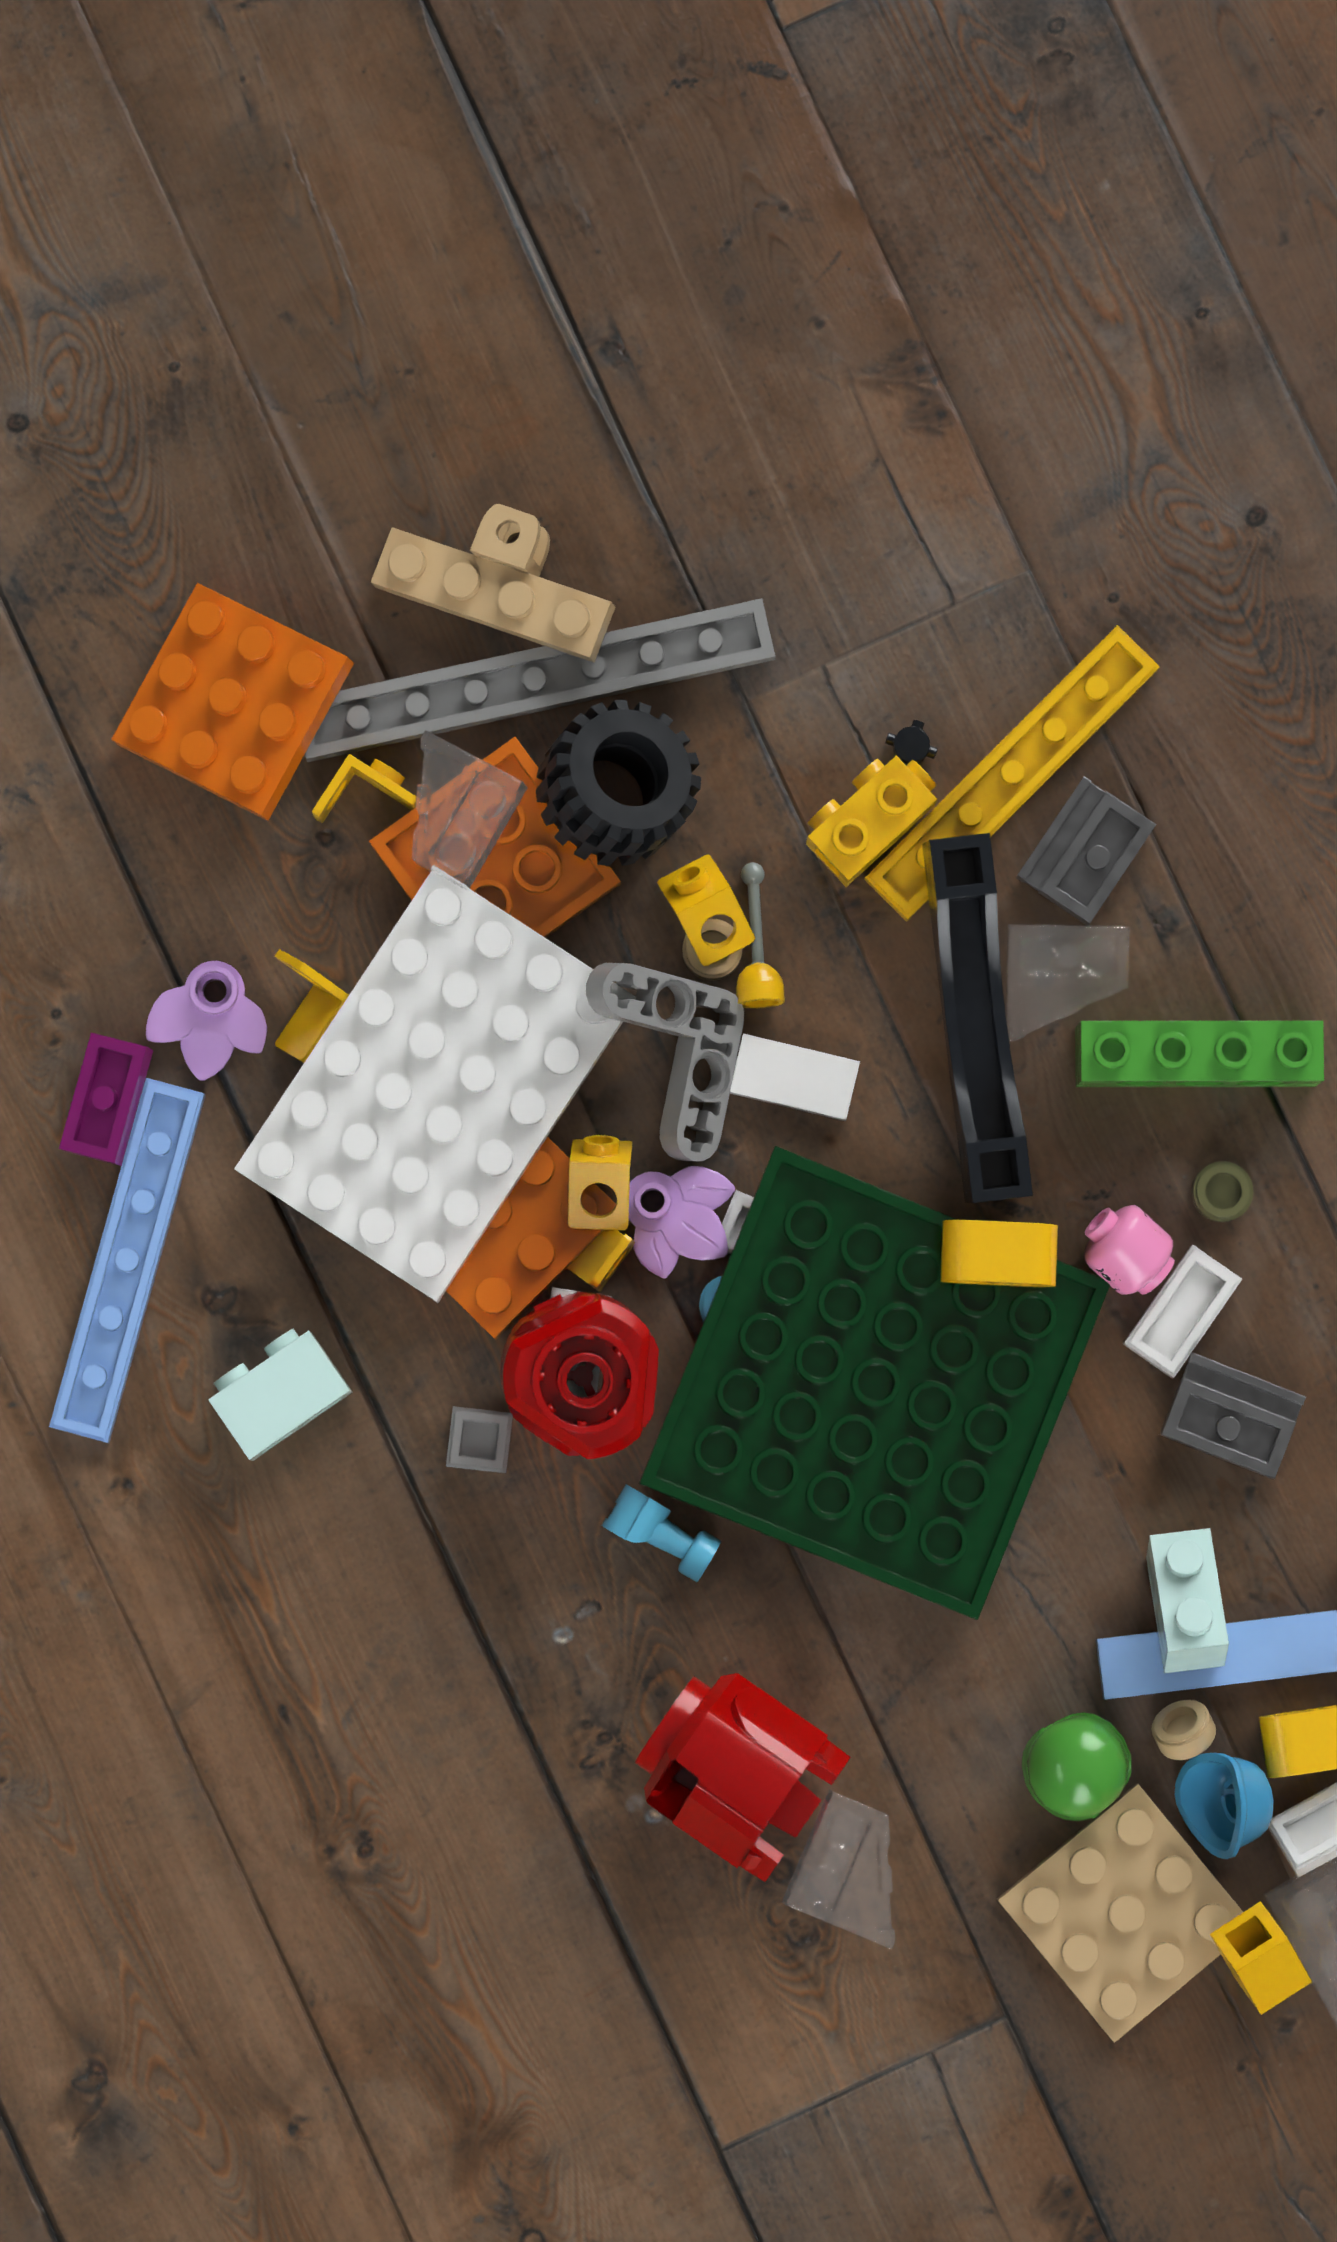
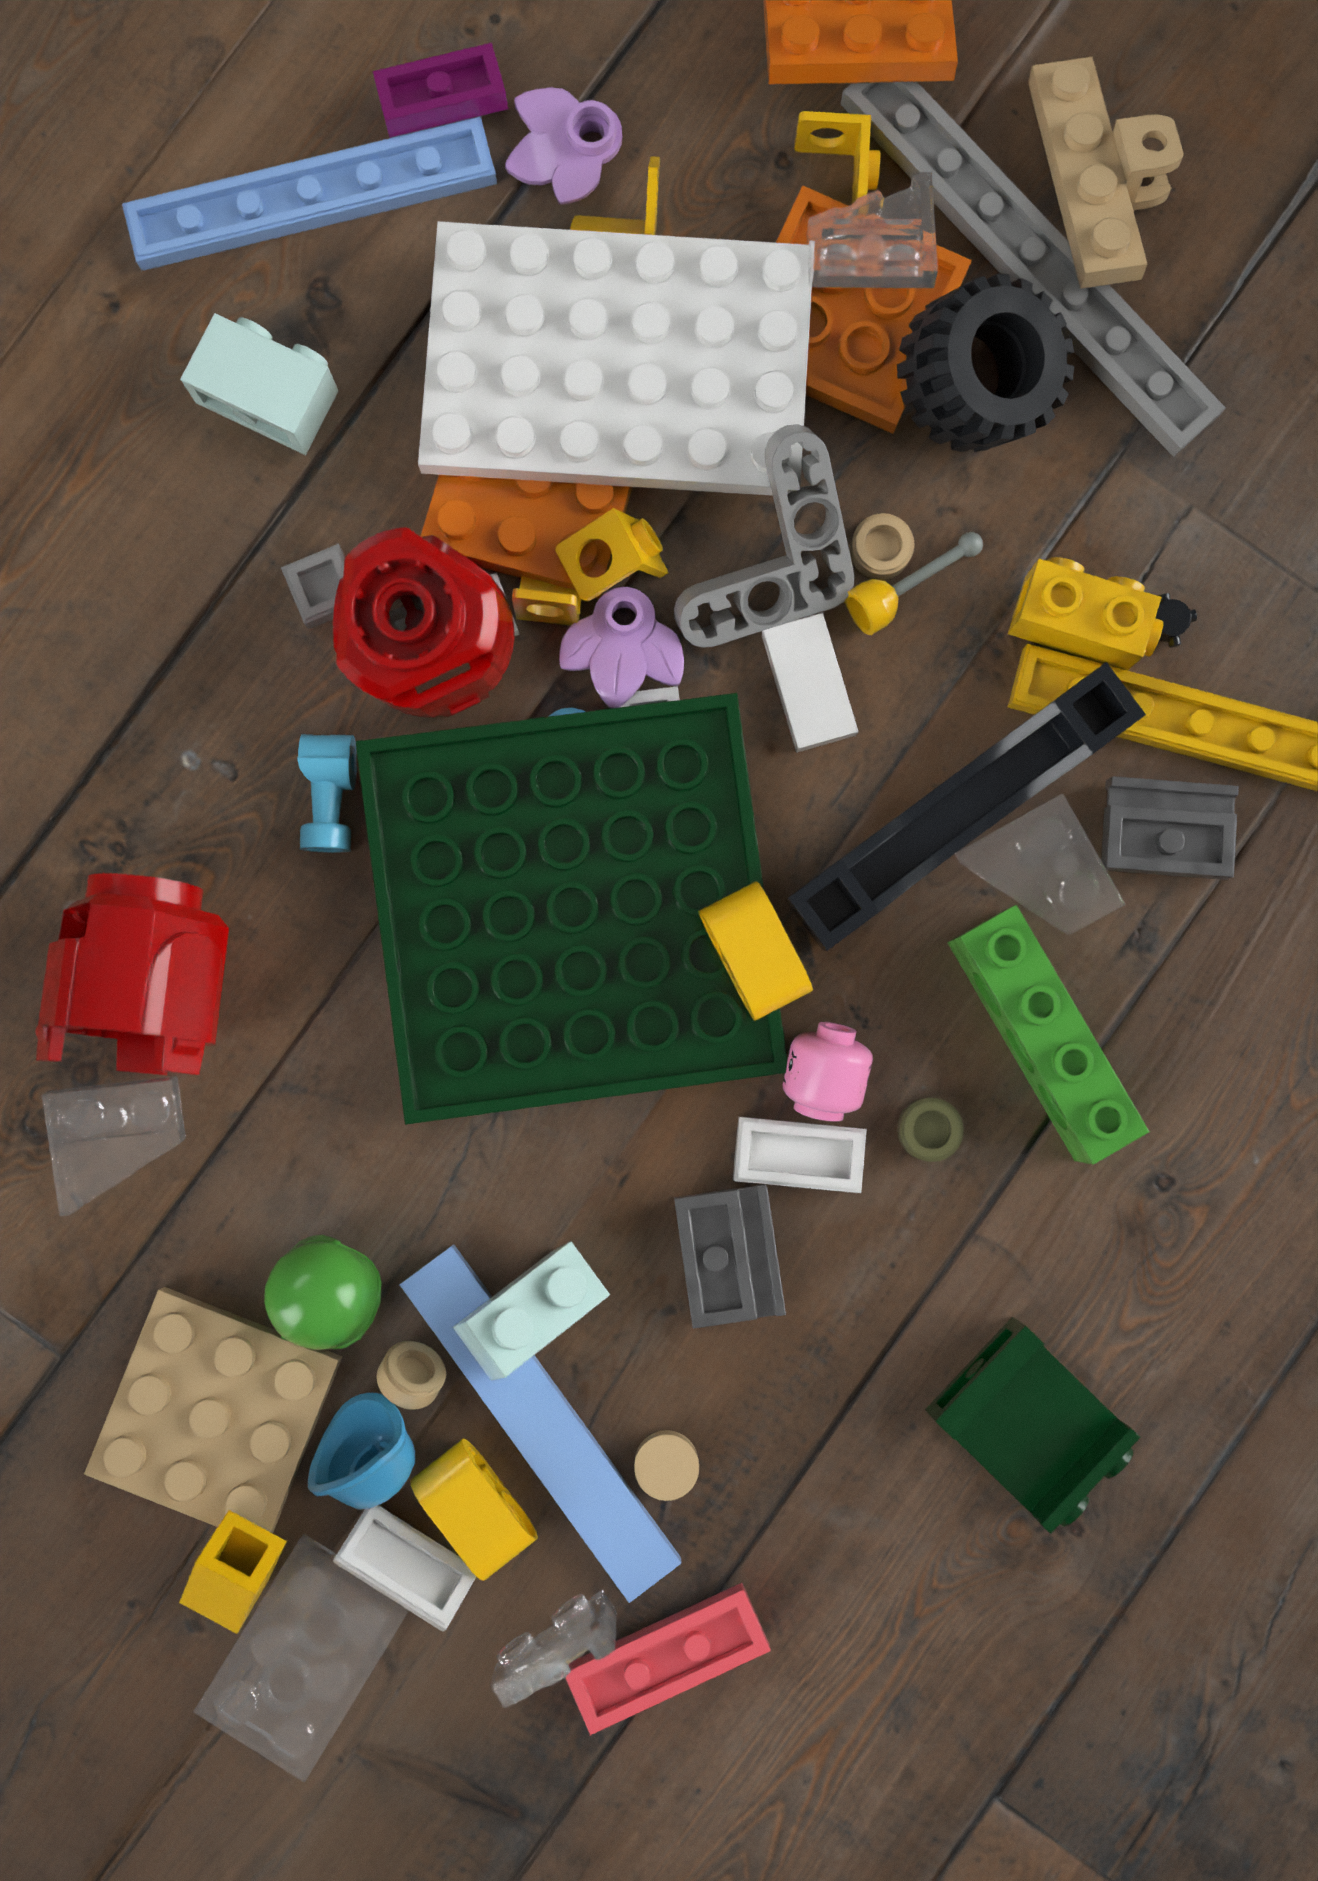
camera: 60 degrees right, 0 degrees up
yellow bracket [657,855,755,966] -> none

